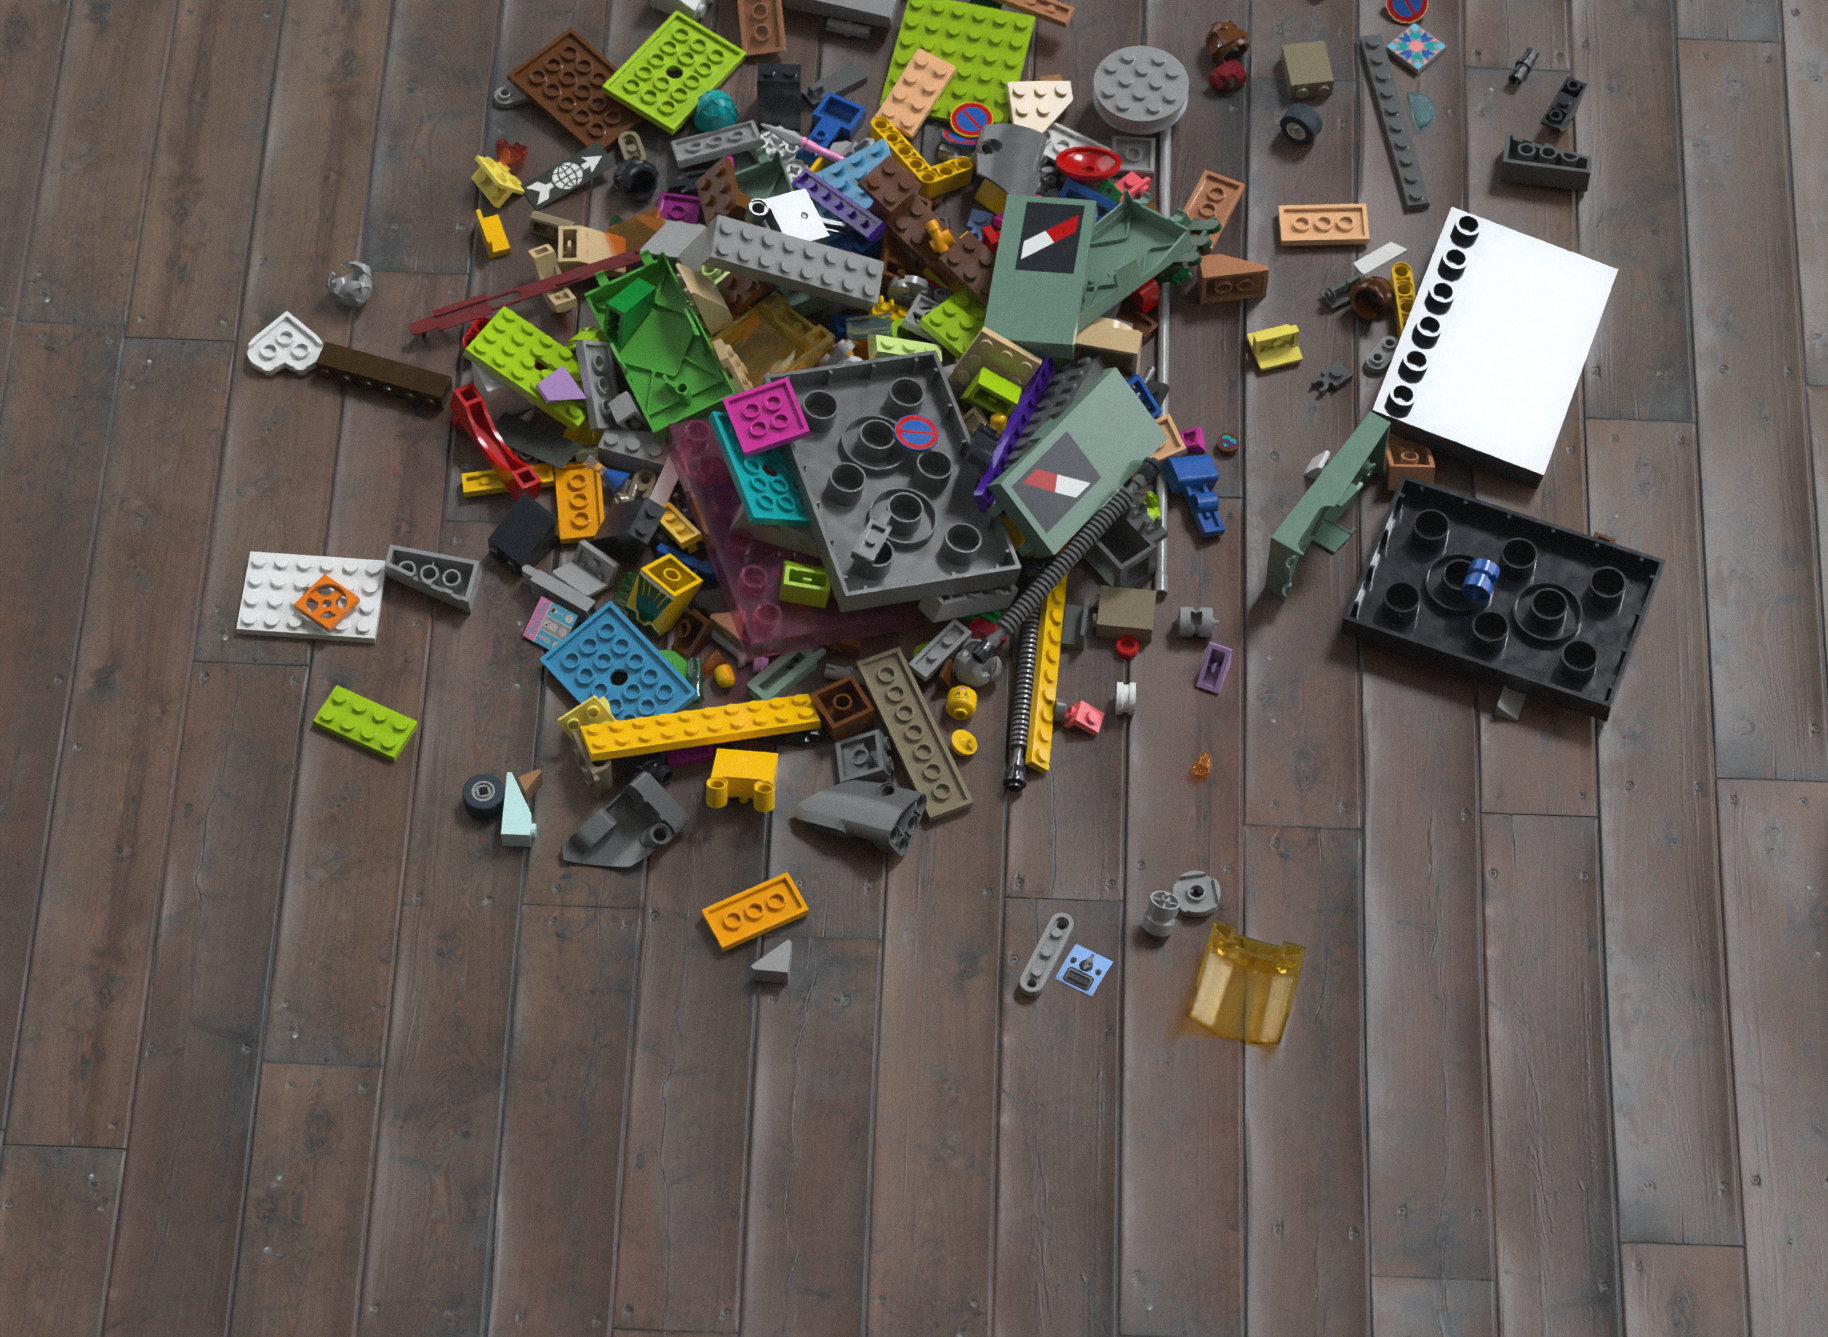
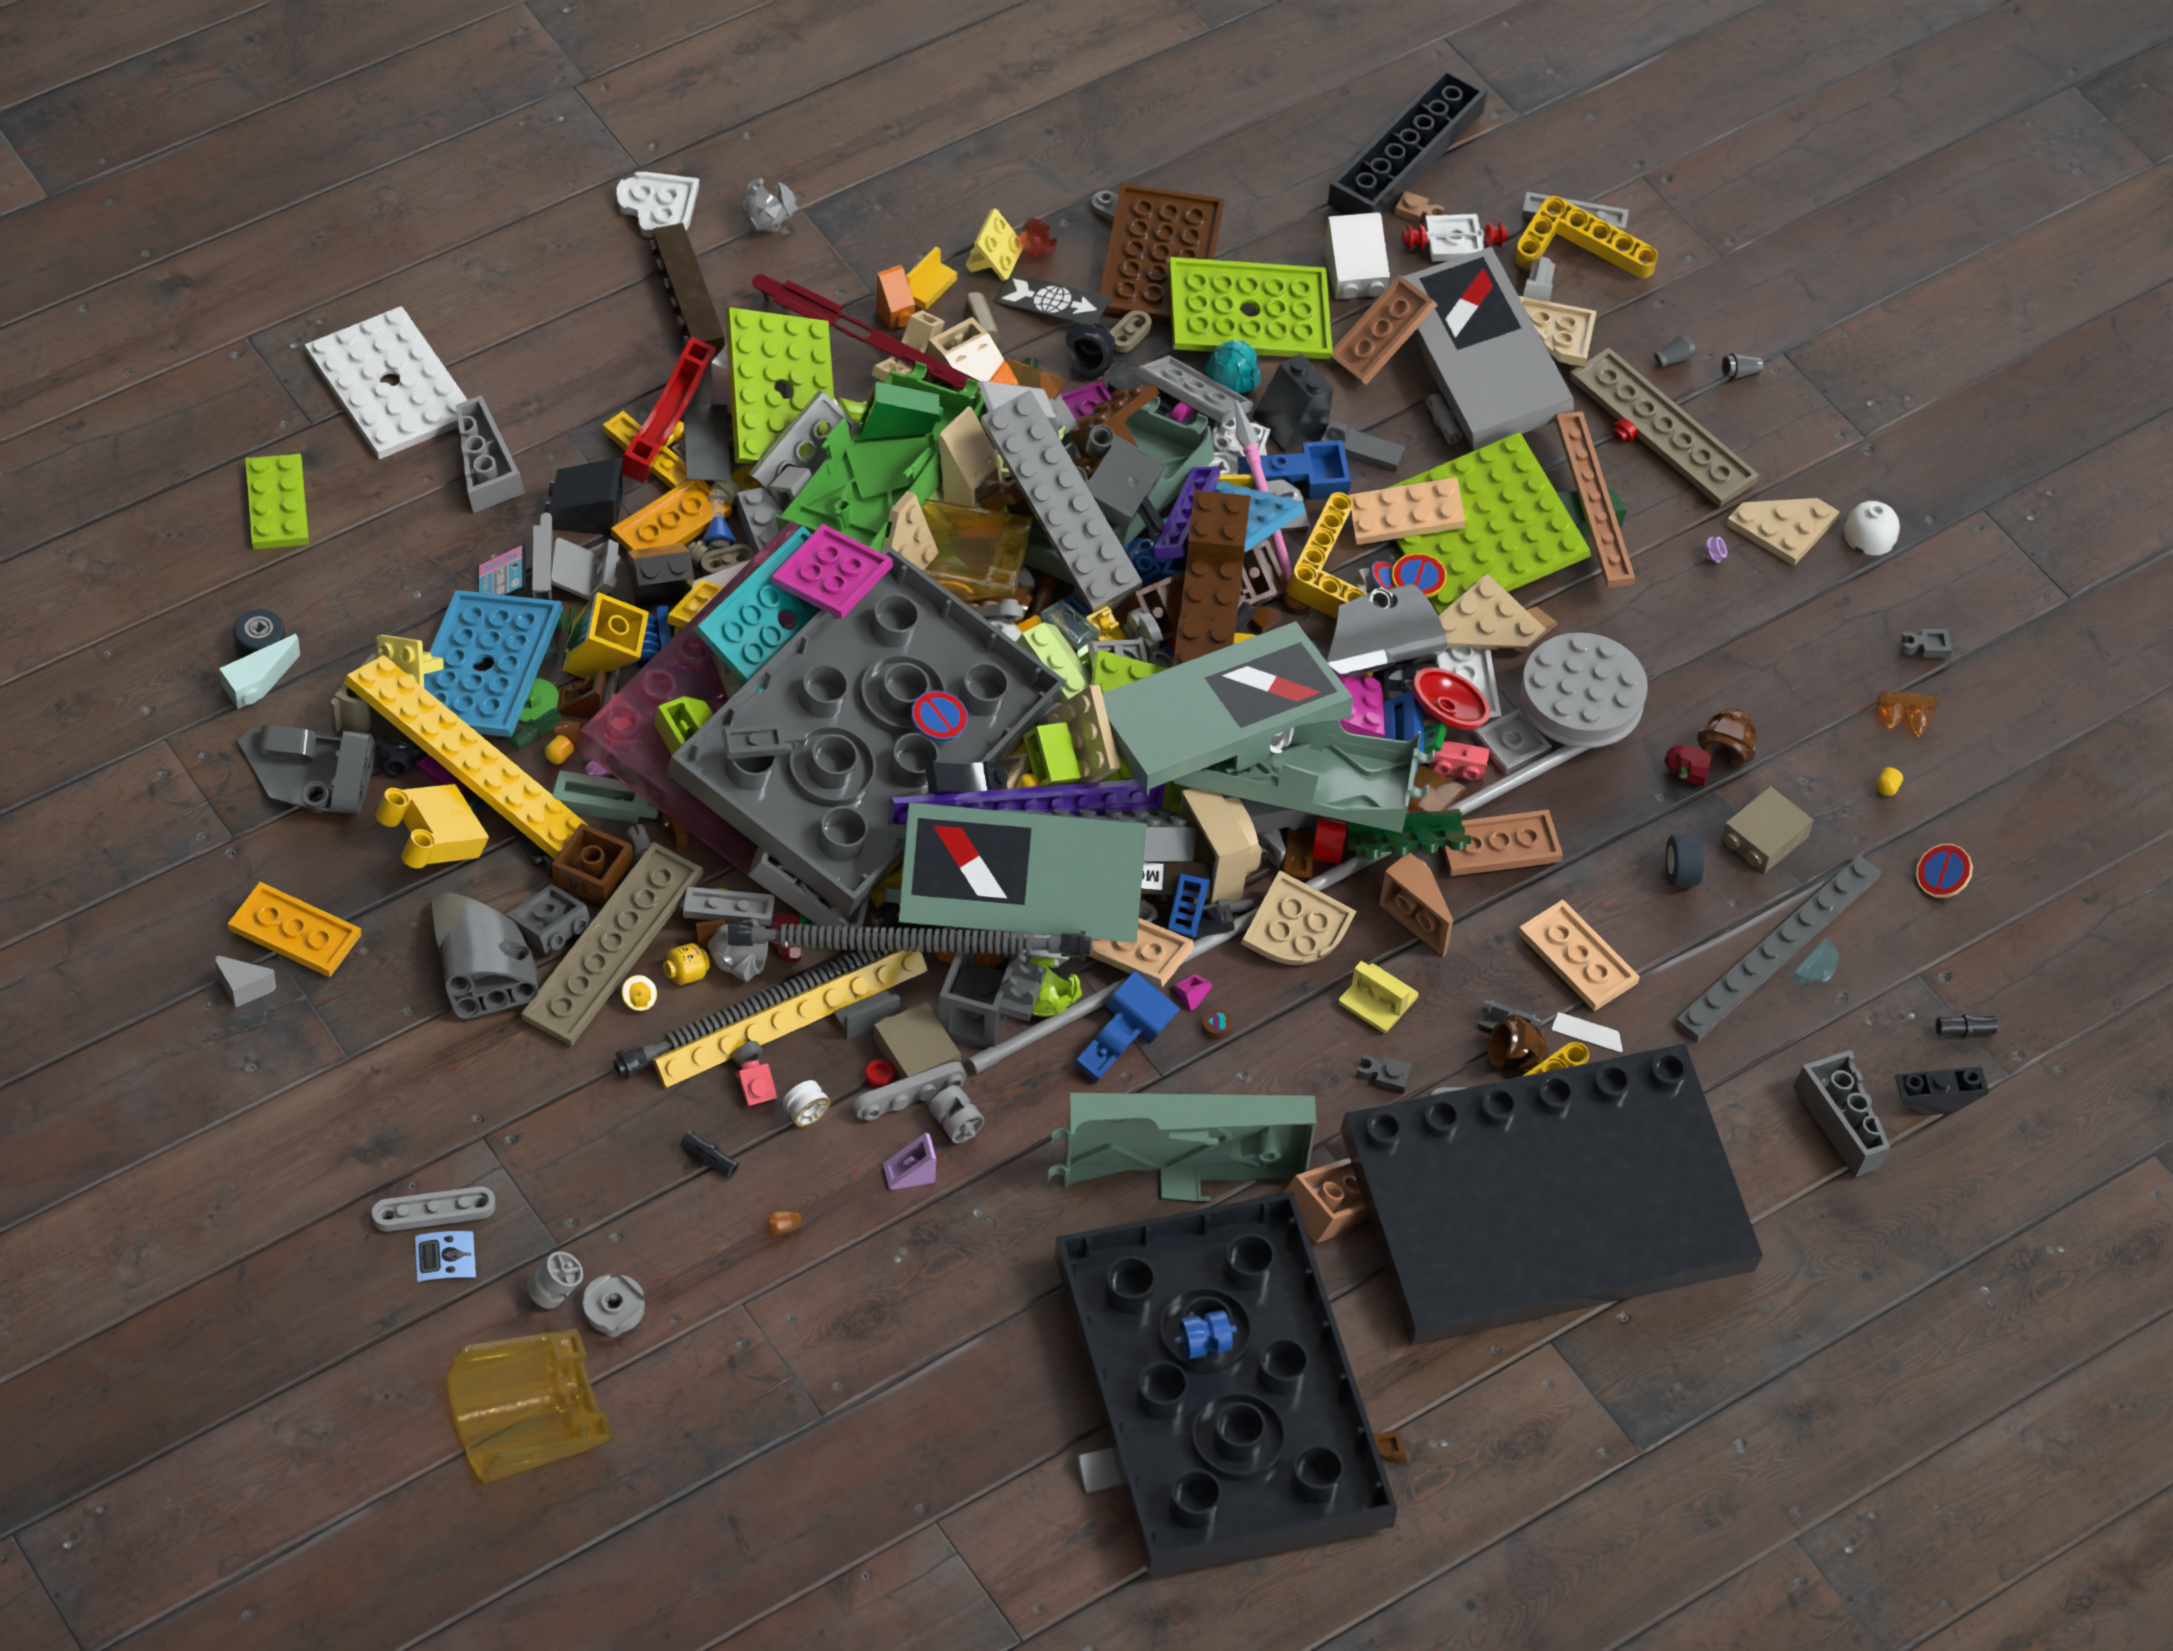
camera: 50 degrees right, 5 degrees down
orange piece [294,574,360,633] -> none
medium nougat slope [518,769,543,802] -> none
lavender slope [535,366,587,404] -> none
light orange plate [924,219,956,255] -> none
tile [1386,23,1447,75] -> none
none -> black pin [680,1130,740,1179]
none -> light grey plate [852,1062,967,1121]
none -> orange slope [876,265,915,331]
none -> tan plate [1241,870,1357,965]

